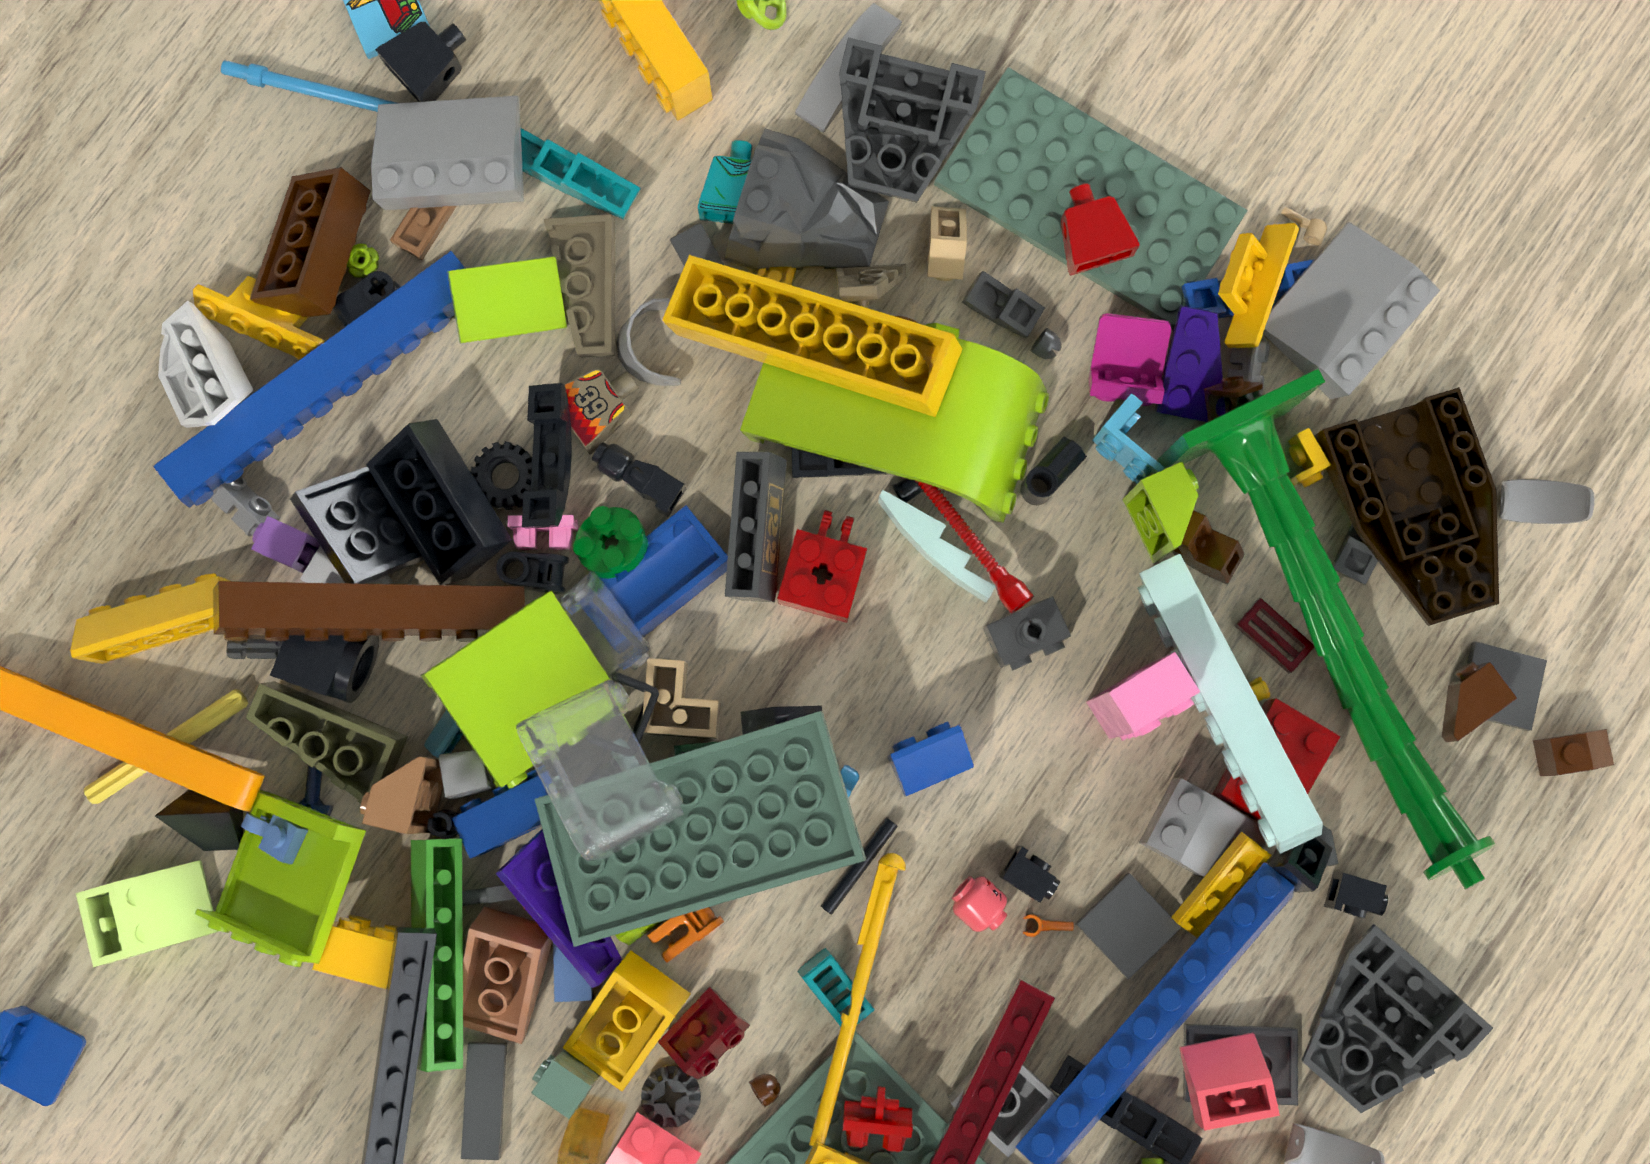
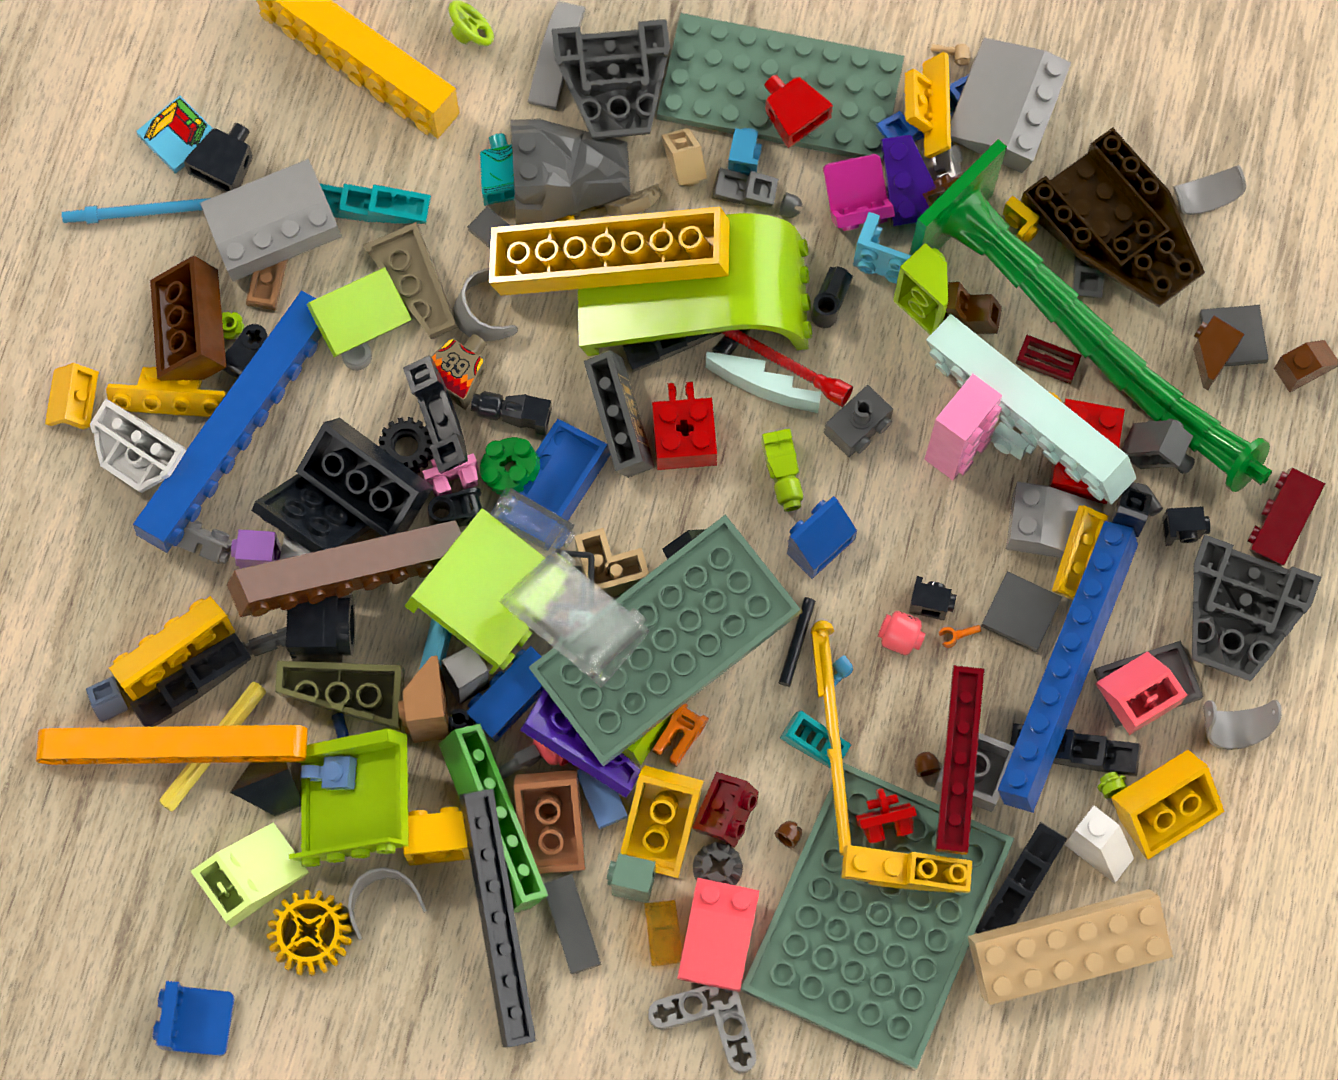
camera: 20 degrees left, 10 degrees down
none -> yellow panel [45,363,99,430]
none -> sand blue slope [86,676,128,722]
none -> black slope [130,633,251,727]
none -> yellow gear [266,890,353,976]
none -> light grey tile [341,343,372,370]
none -> light grey piece [348,867,426,940]
none -> dark azure brick [728,128,762,175]
none -> lime piece [761,428,804,512]
none -> dark azure hand [832,655,853,686]
none -> reddish brown hinge [914,752,941,777]
none -> light aqua bracket [991,422,1037,460]
none -> dark grey brick [1121,419,1195,474]
none -> dark red wedge [1247,468,1326,566]

